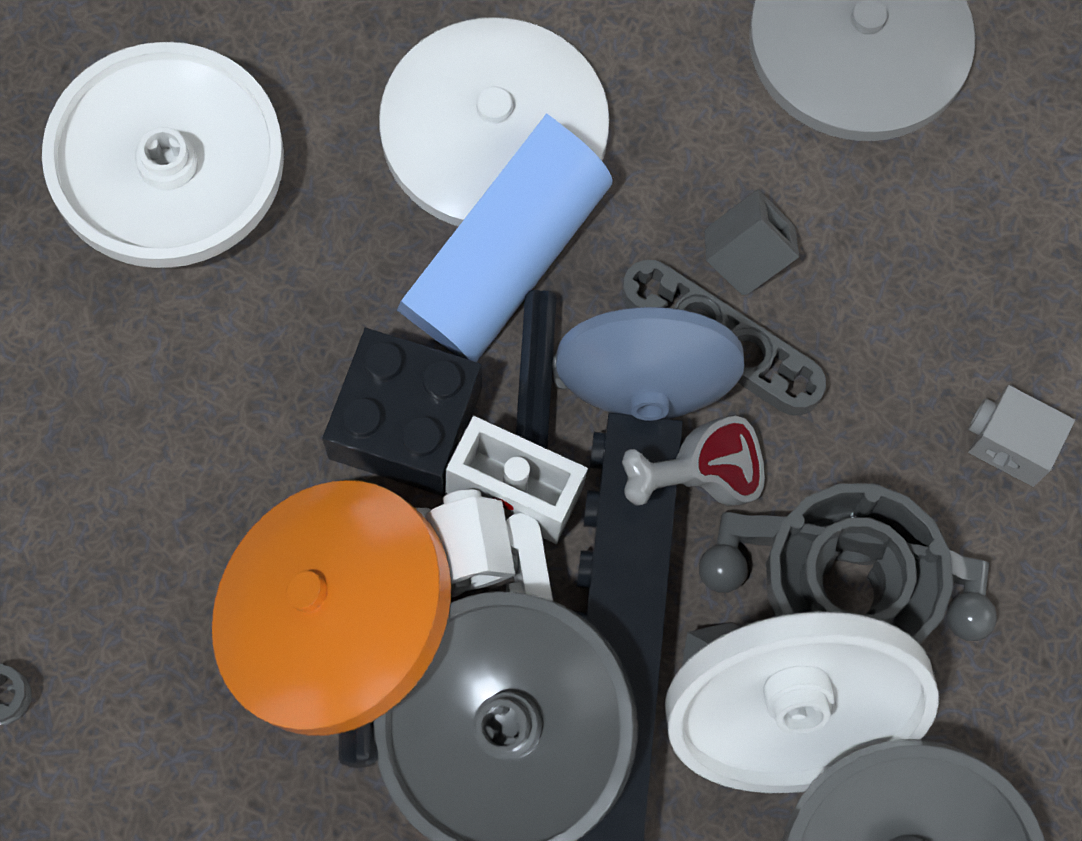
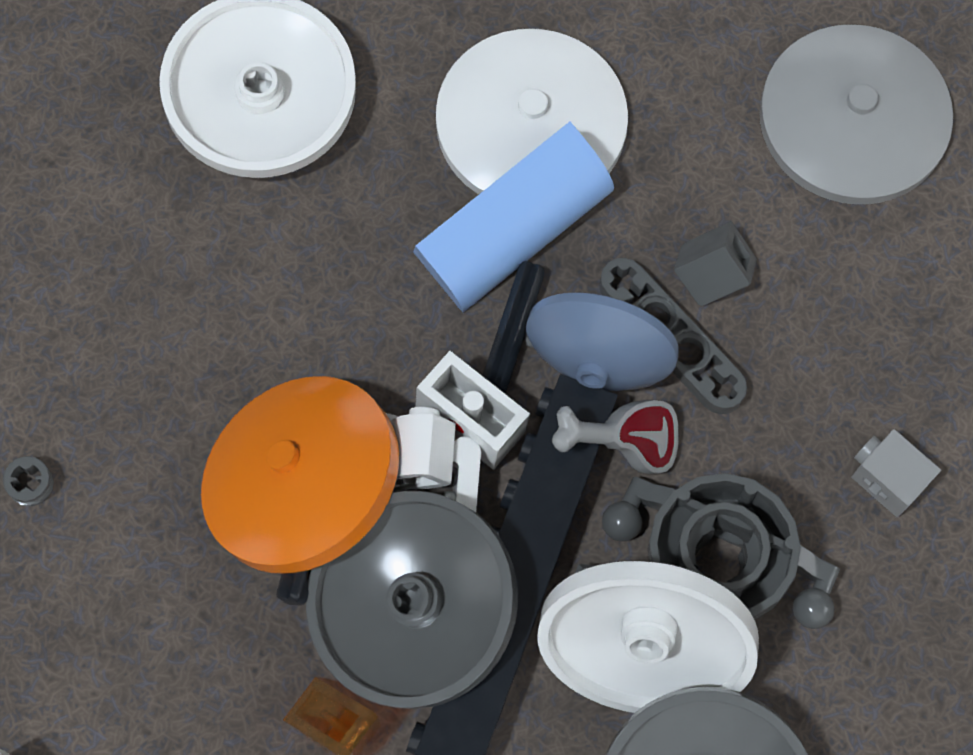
camera: 15 degrees right, 0 degrees up
black brick [322,327,482,496] -> none

